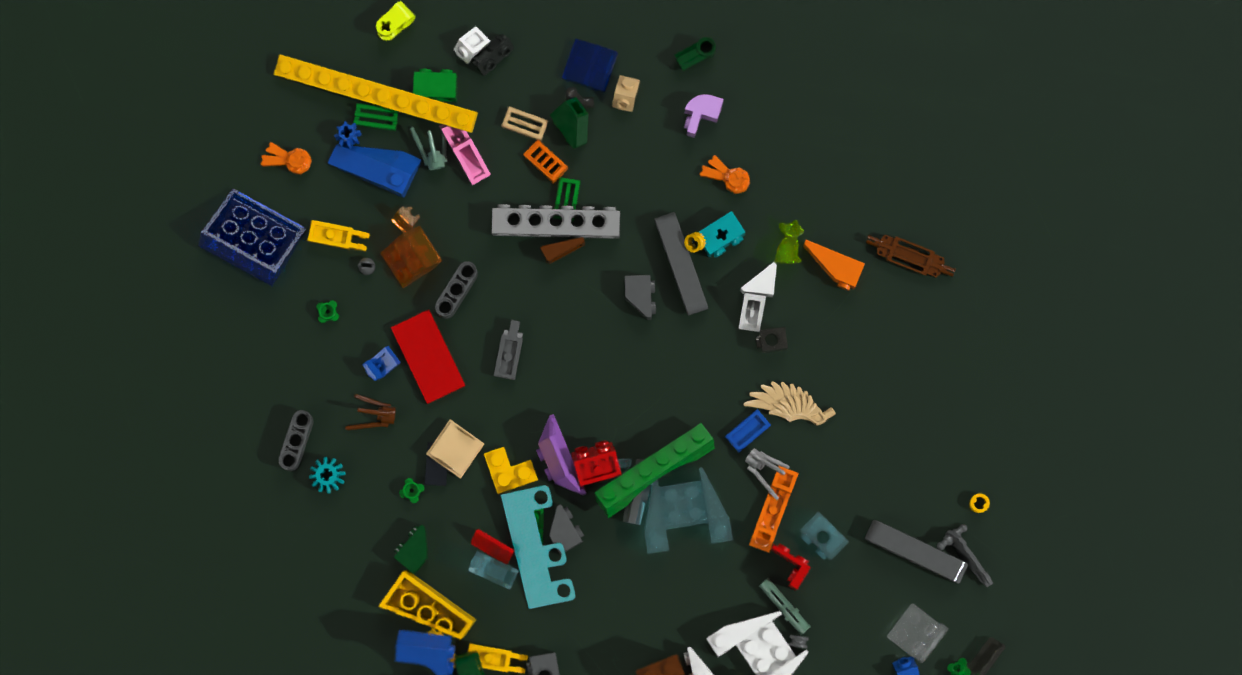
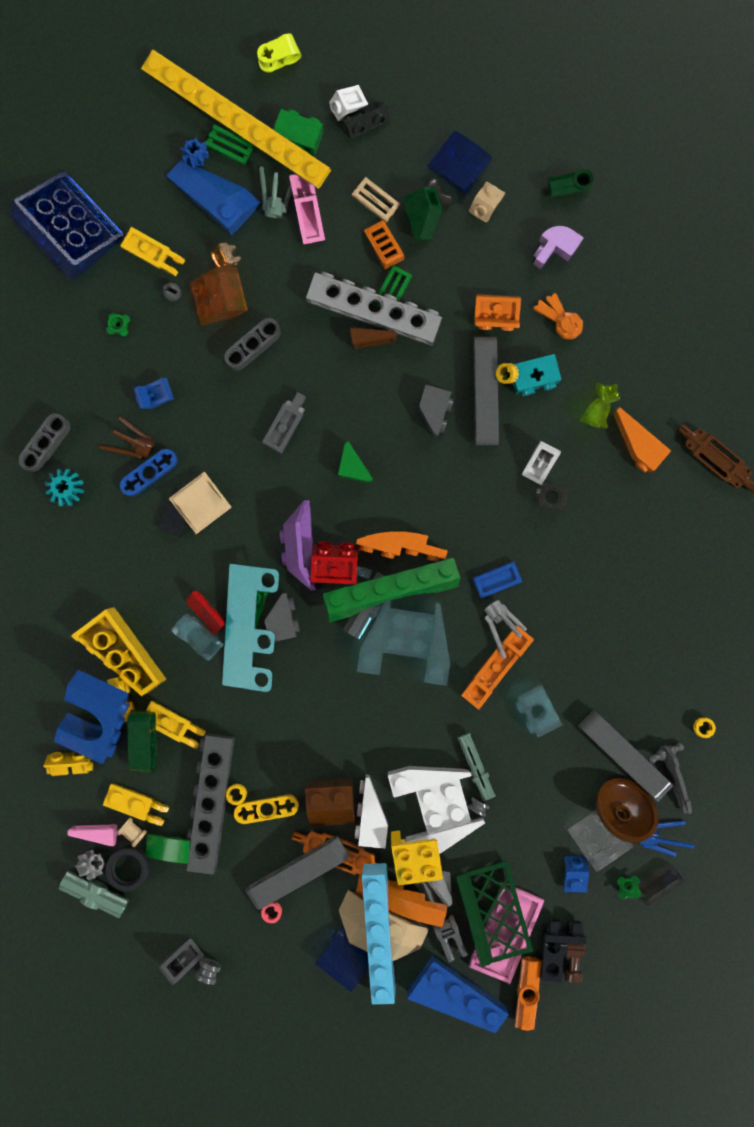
camera: 20 degrees right, 5 degrees up
orange piece [261,142,312,174] -> none
red tile [391,310,466,404] -> none
dark green slope [394,524,429,575] -> none
green plate [399,478,424,503] -> none
yellow plate [484,447,538,494] -> none
white slope [740,262,777,297] -> none
tan animal [743,381,836,426] -> none
red bracket [770,543,811,591] -> none
none -> blue beam [120,449,178,496]
none -> green slope [338,441,373,483]
none -> orange slope [356,532,448,562]
none -> orange bracket [474,294,521,331]
none -> reddish brown dish [596,778,658,843]
none -> blue plant [638,821,695,857]

